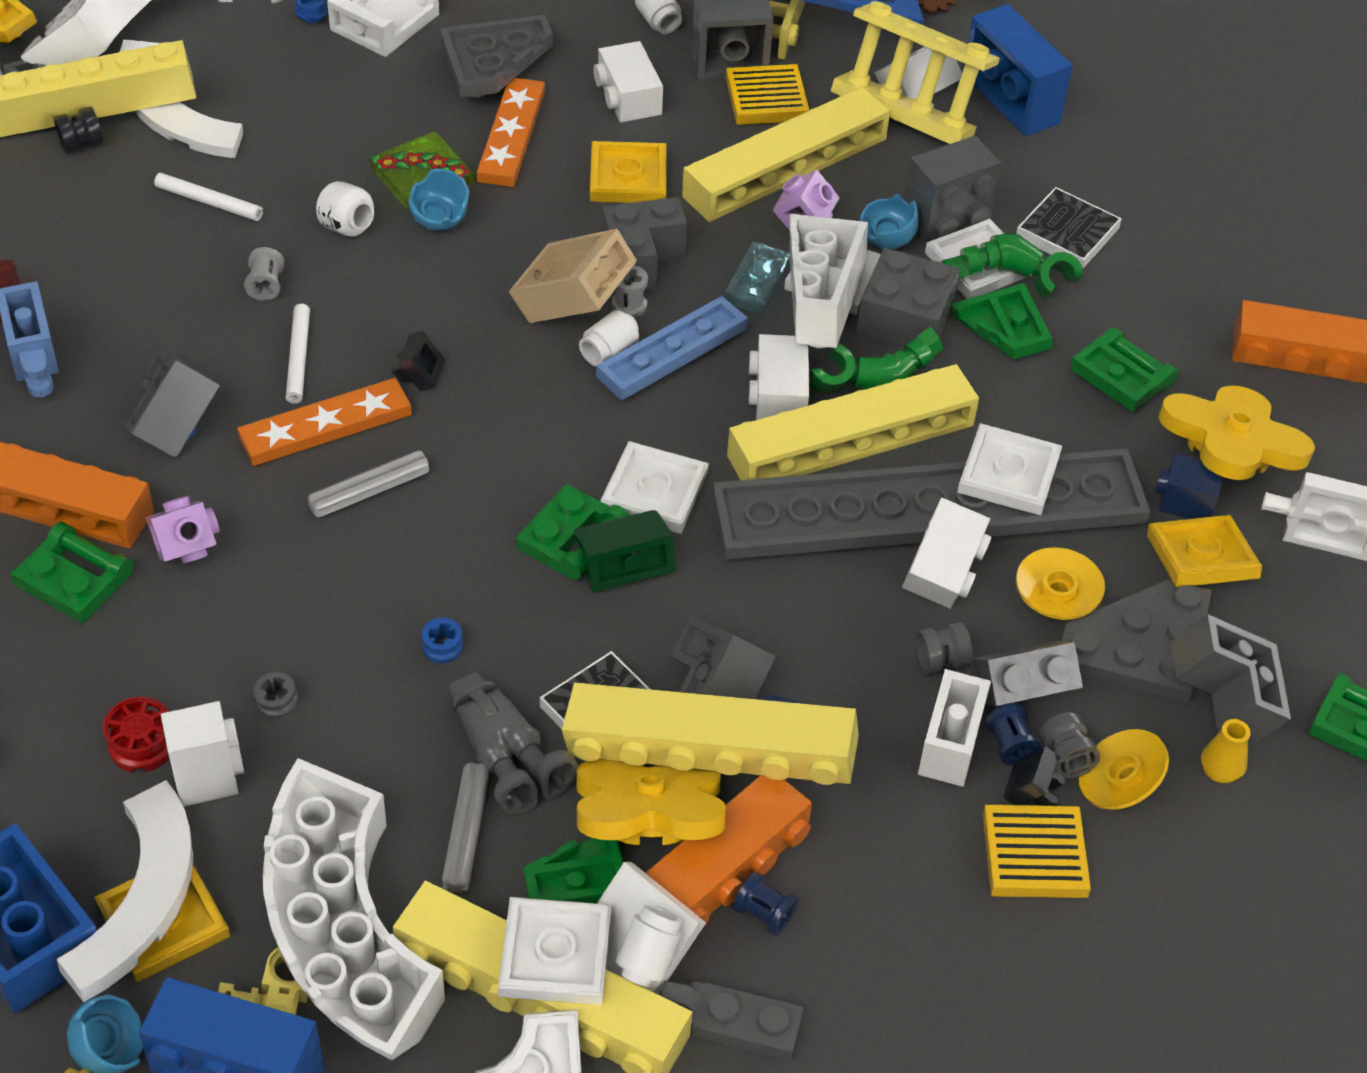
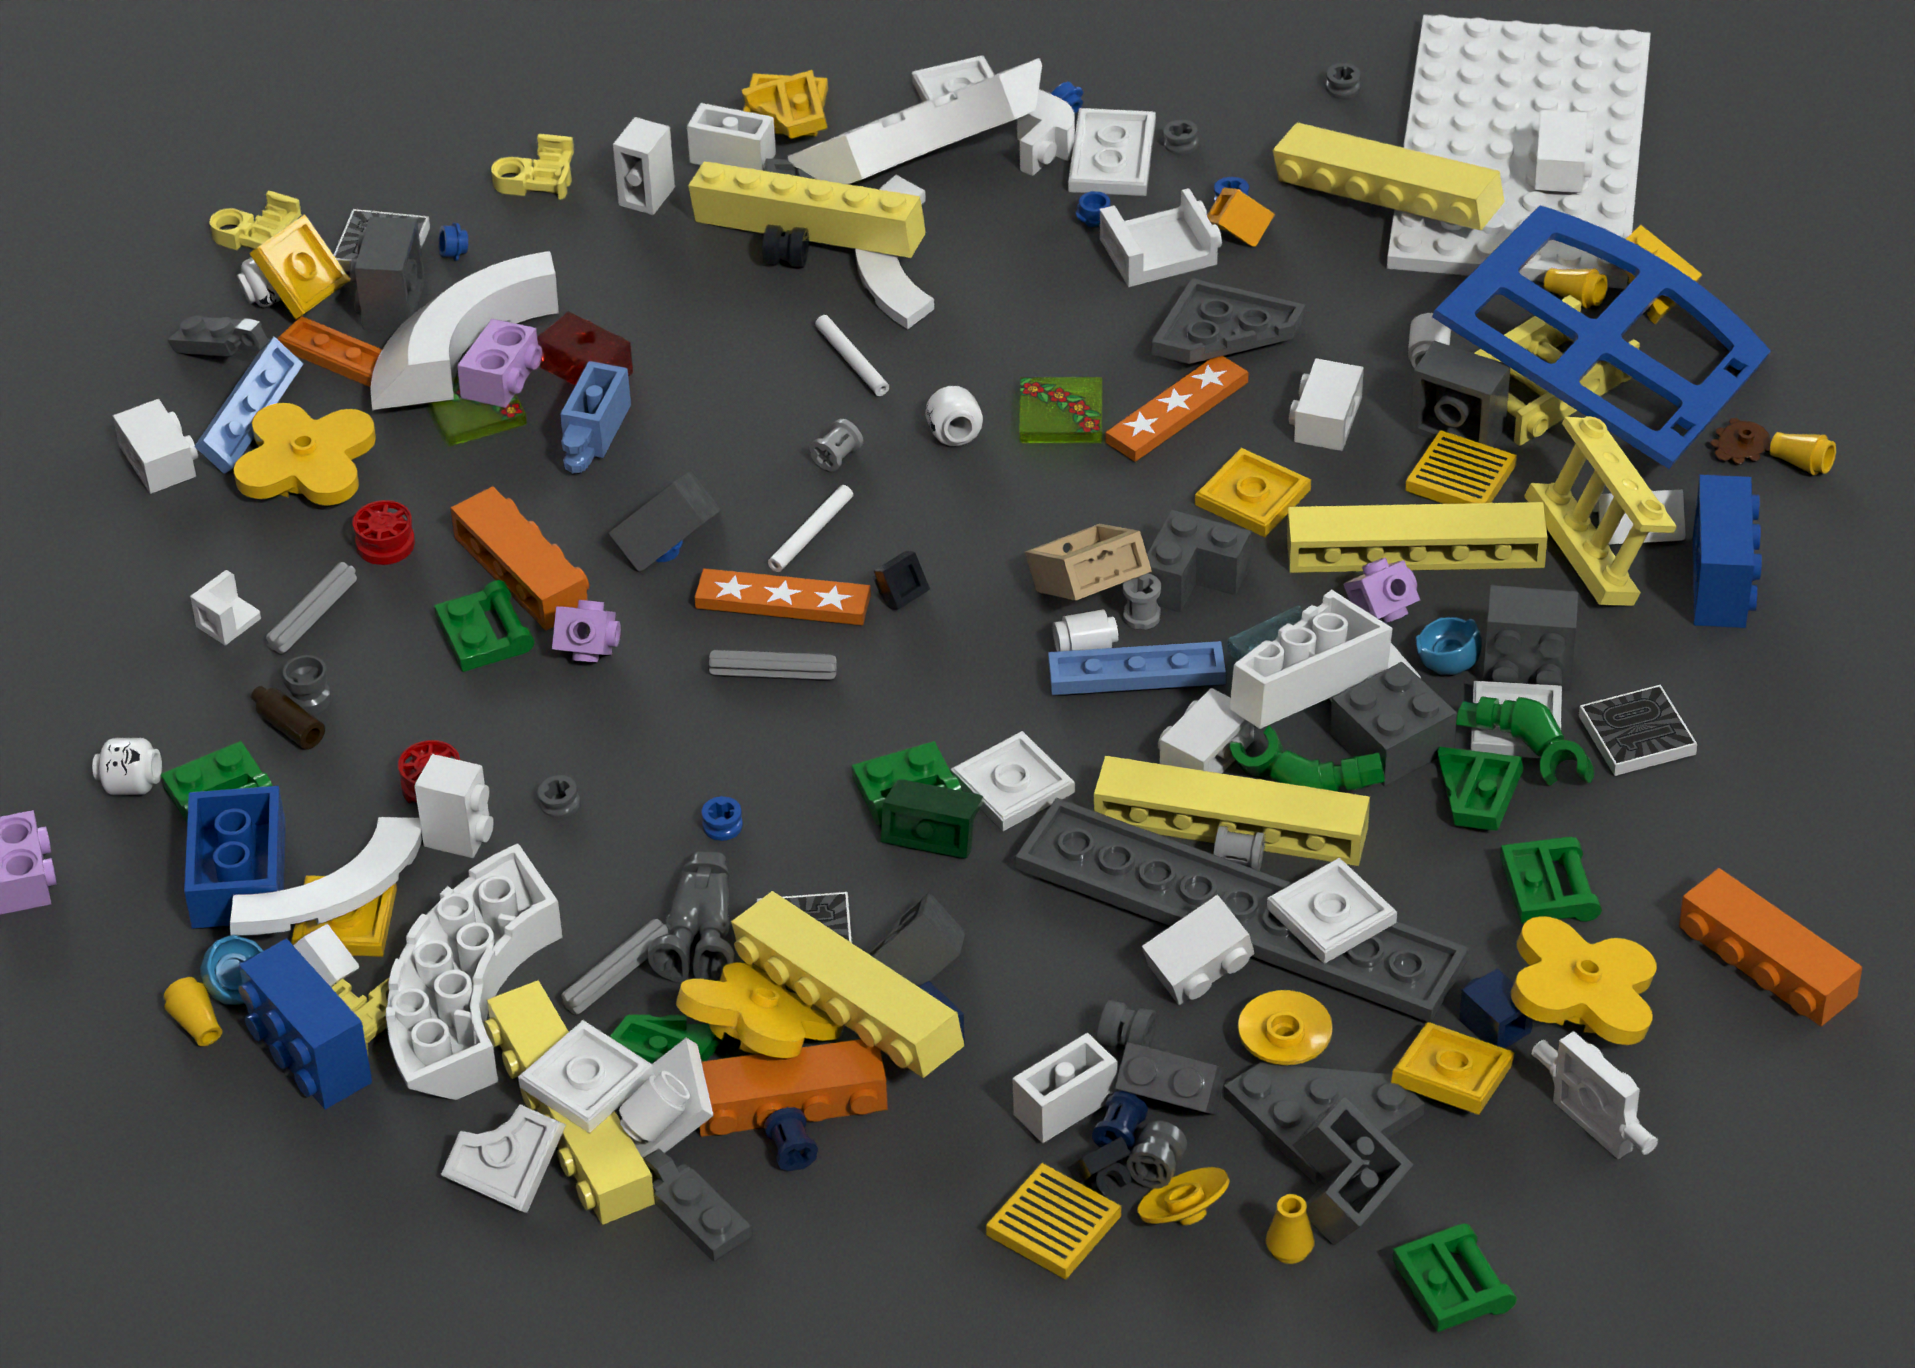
camera: 40 degrees right, 5 degrees down
dark azure hair [409,169,470,231] -> none
none -> white panel [293,924,359,987]
none -> light grey bush [1214,825,1265,871]

